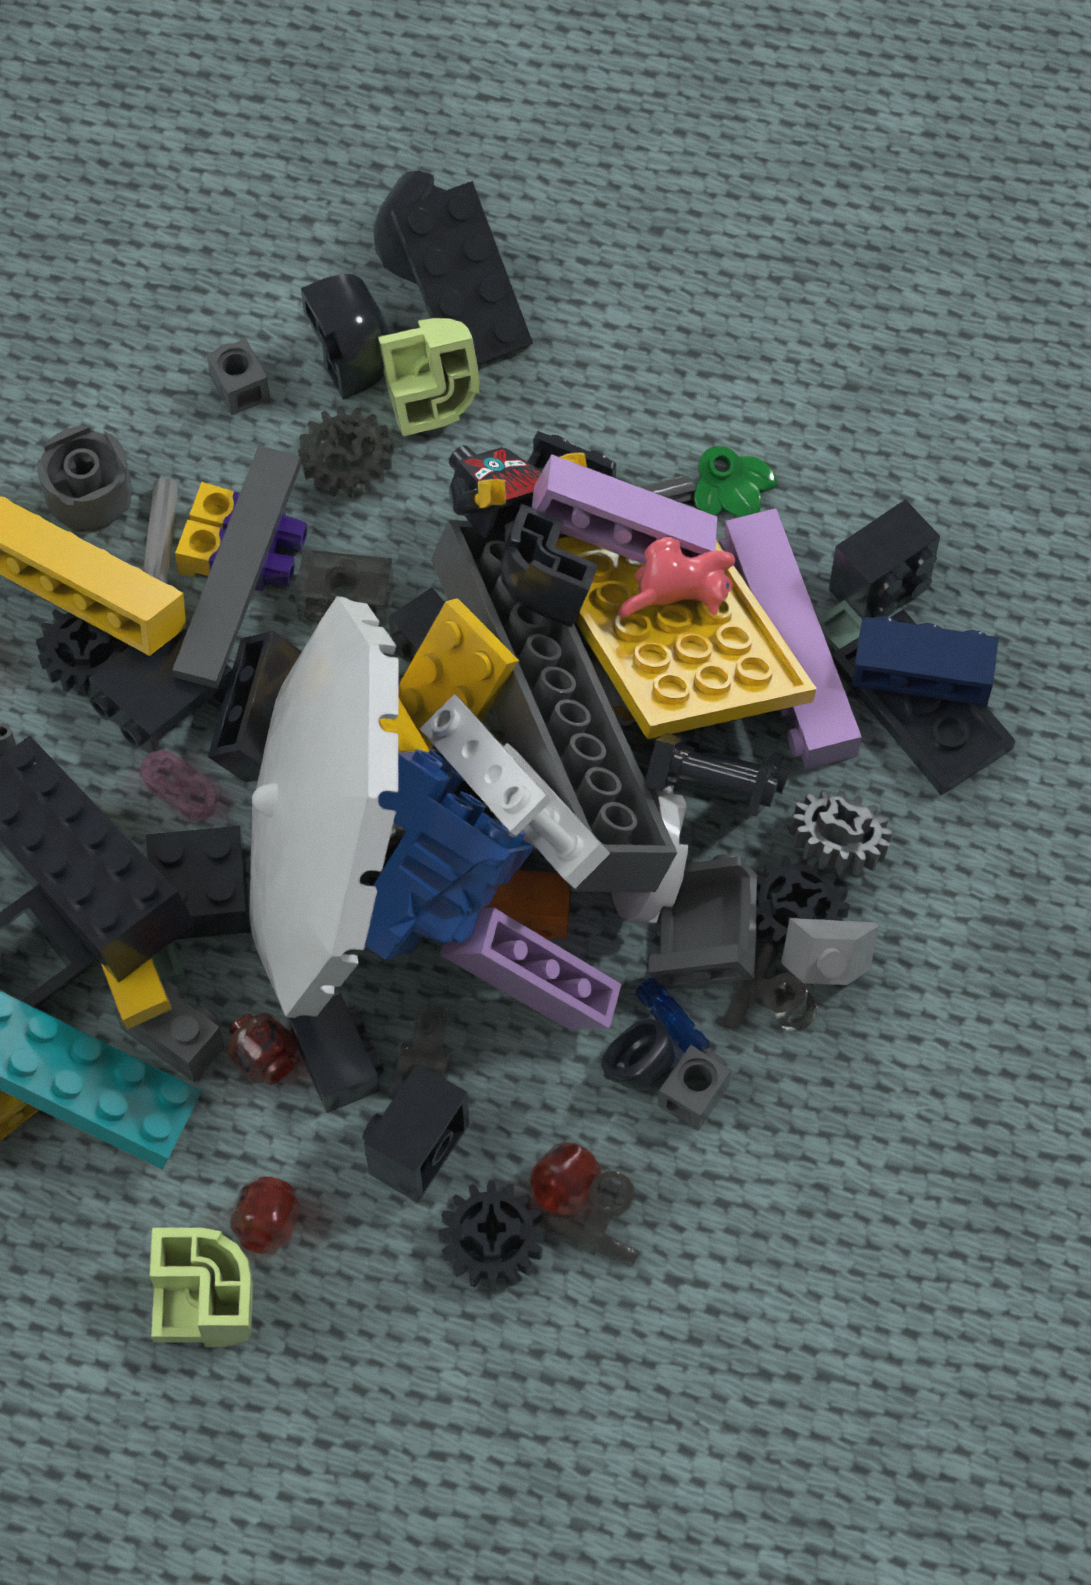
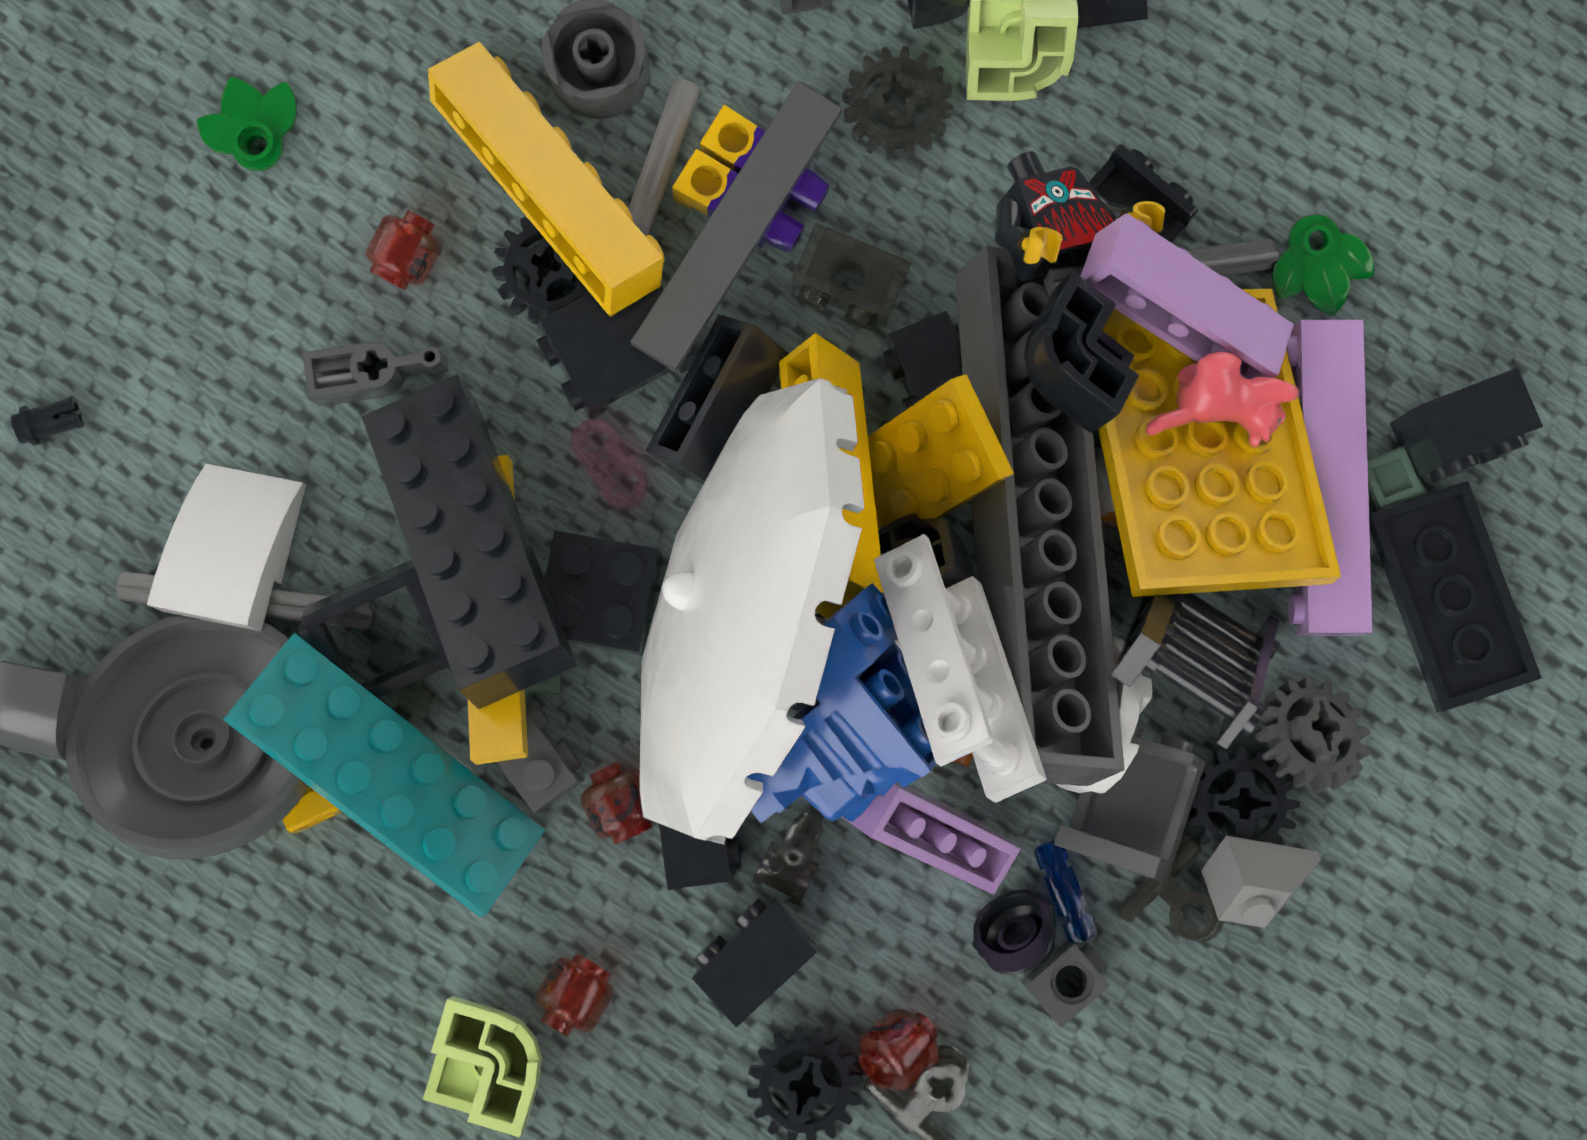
camera: 20 degrees right, 20 degrees up
dark blue brick [851,616,999,706] -> none

